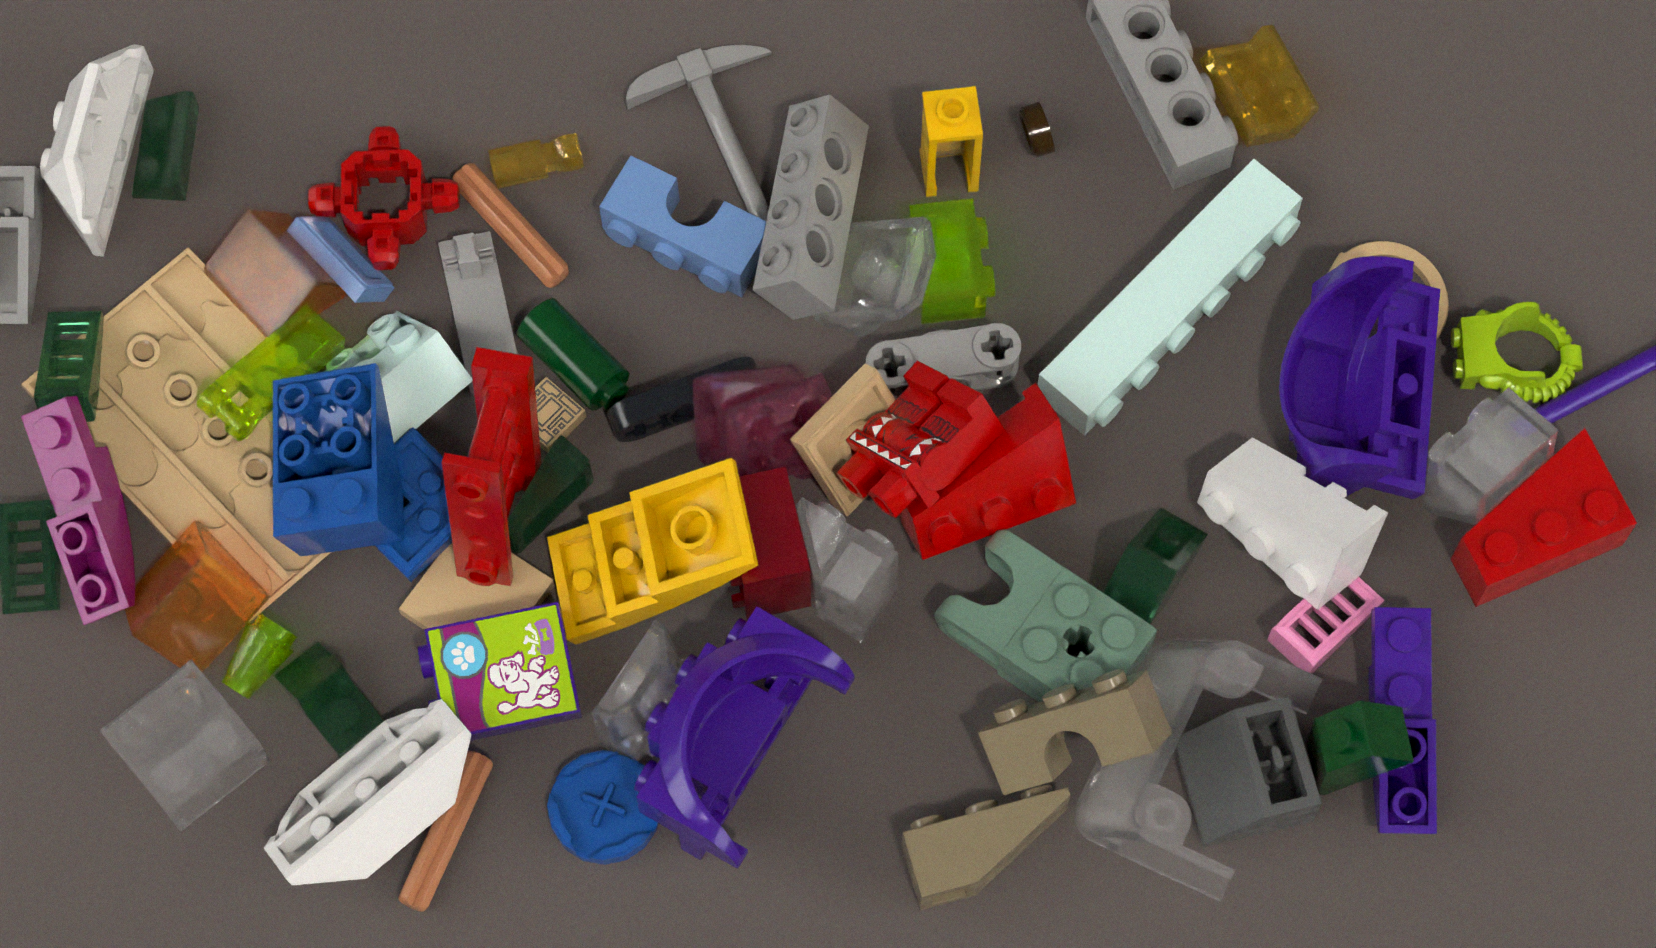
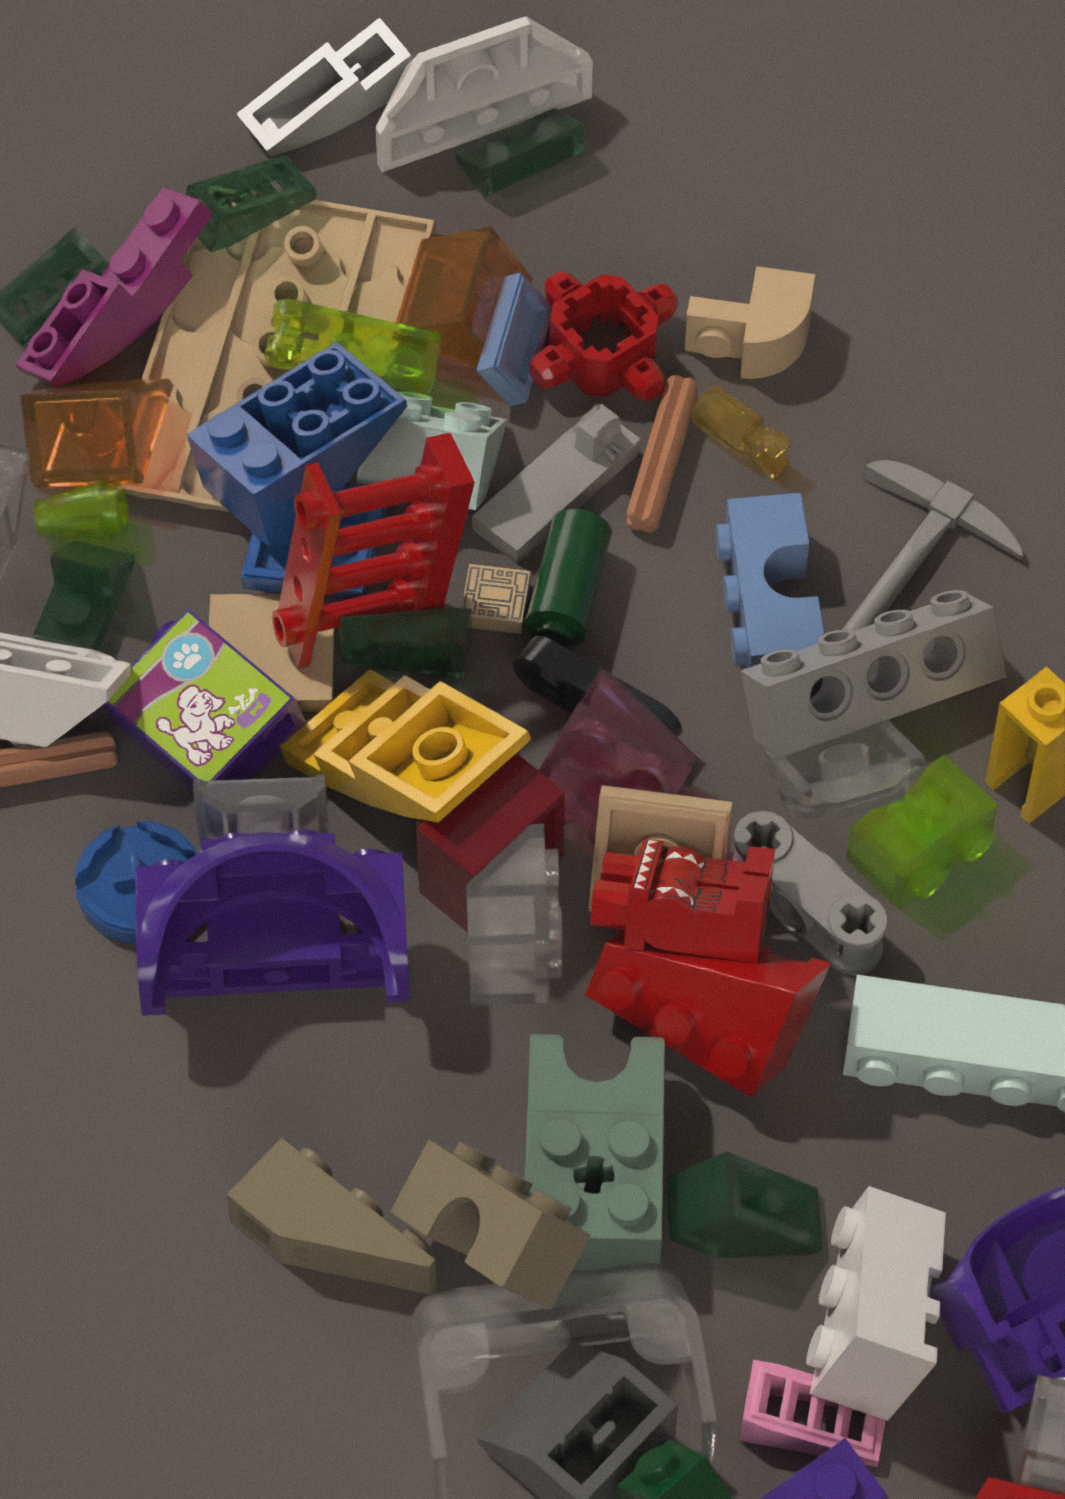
camera: 55 degrees right, 10 degrees down
none -> tan brick [685,266,816,379]

